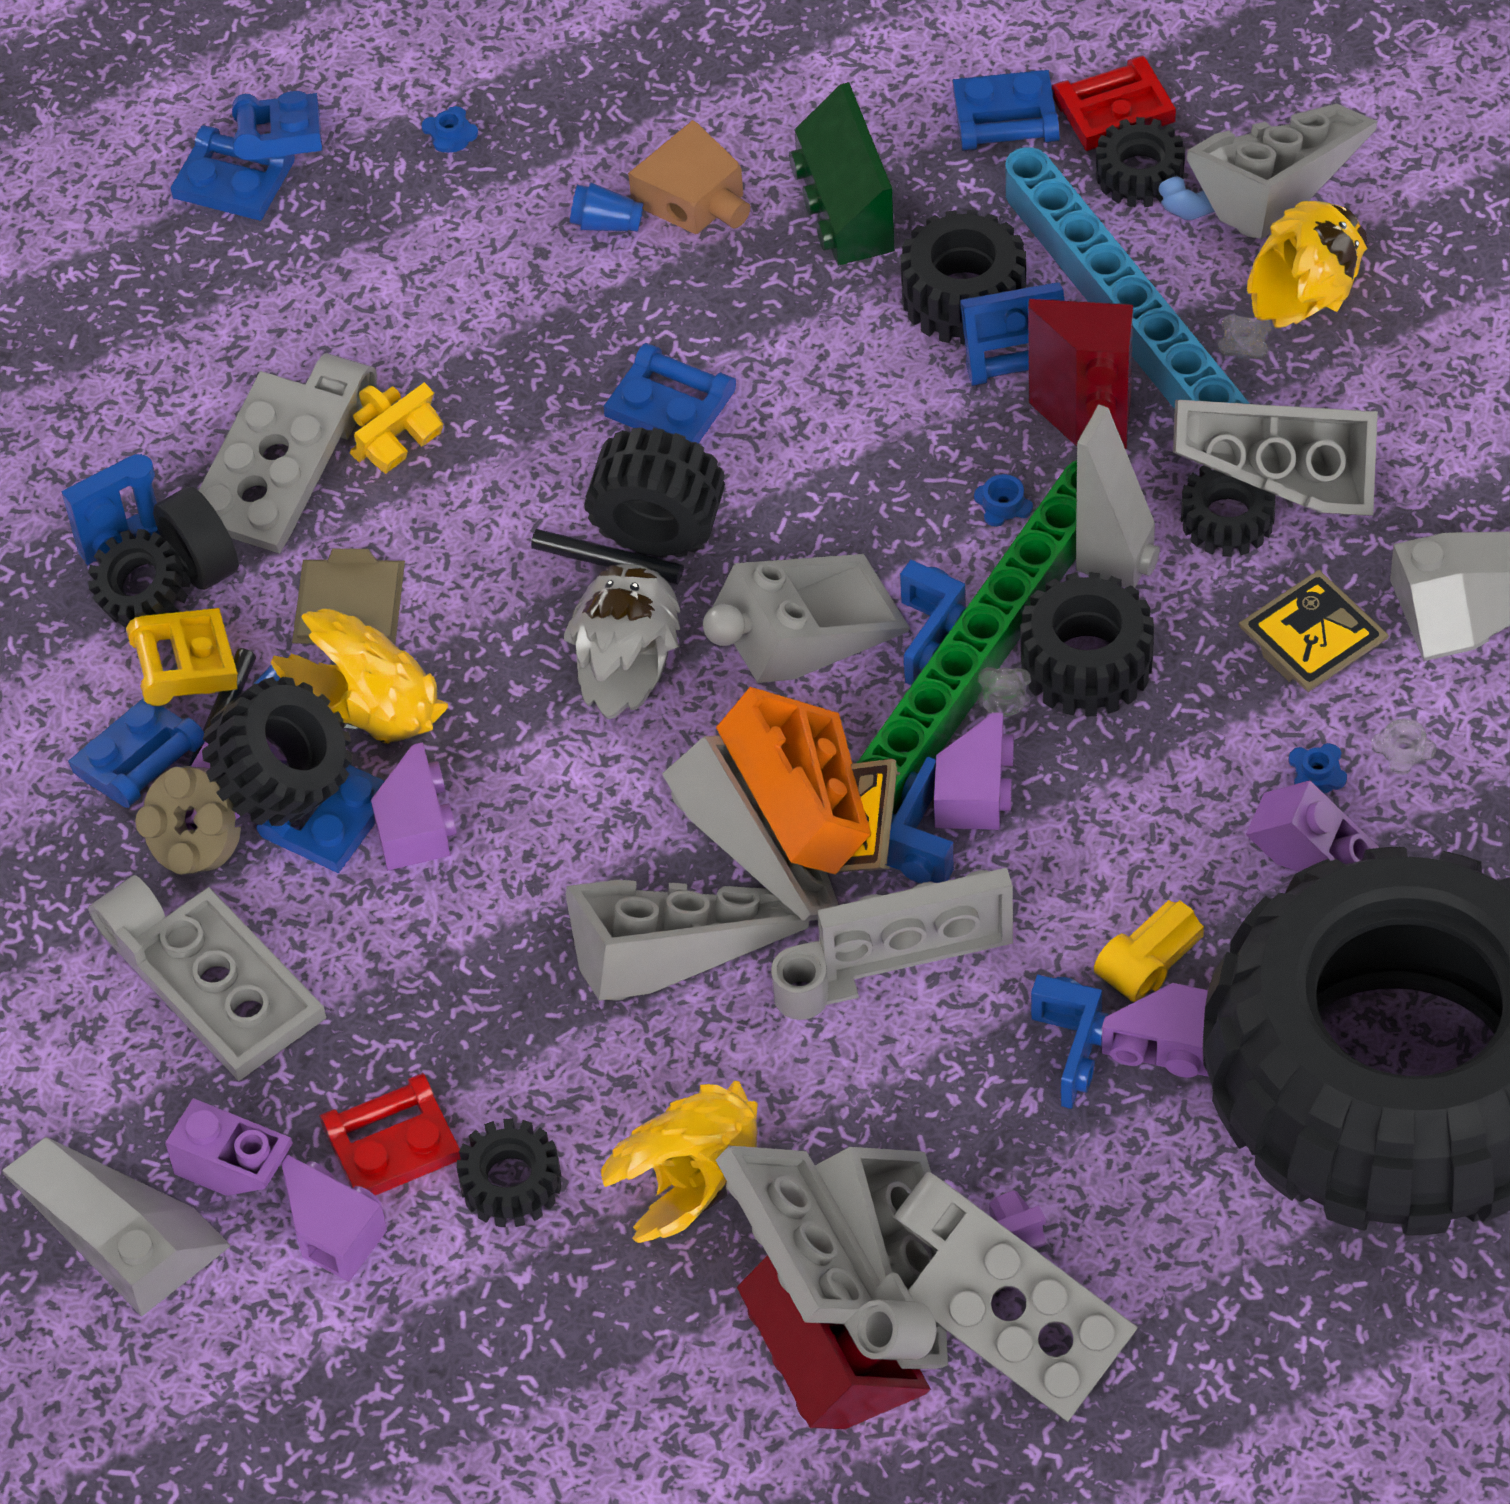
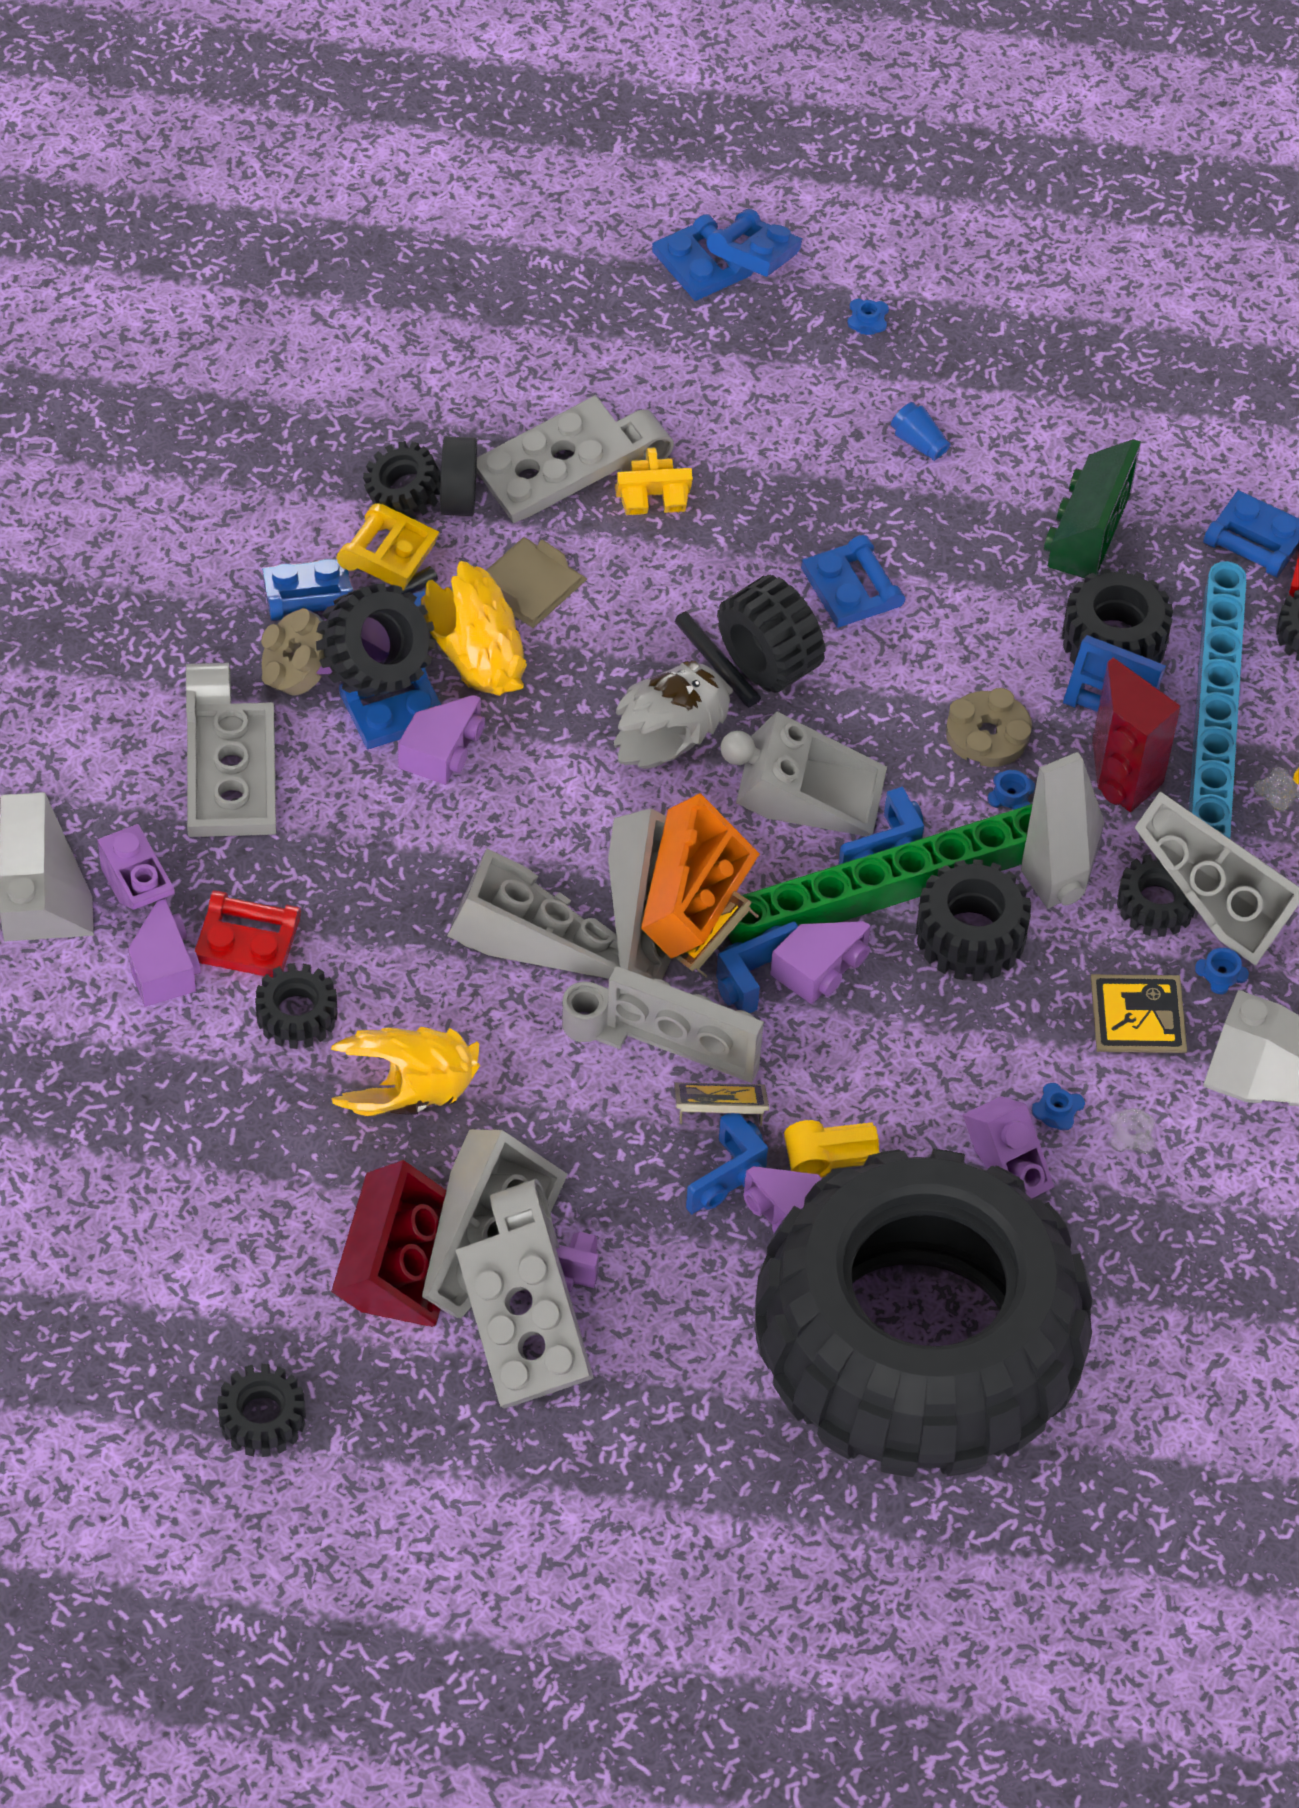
camera: 30 degrees right, 0 degrees up
blue plate [61,454,160,565] -> none
medium nougat torso [628,120,751,234] -> none
light grey hinge [716,1145,936,1360] -> none
clear plate [978,667,1031,717] -> none
none -> piece [674,1082,769,1126]
none -> dark tan plate [946,688,1032,767]
none -> blue plate [1195,948,1249,994]

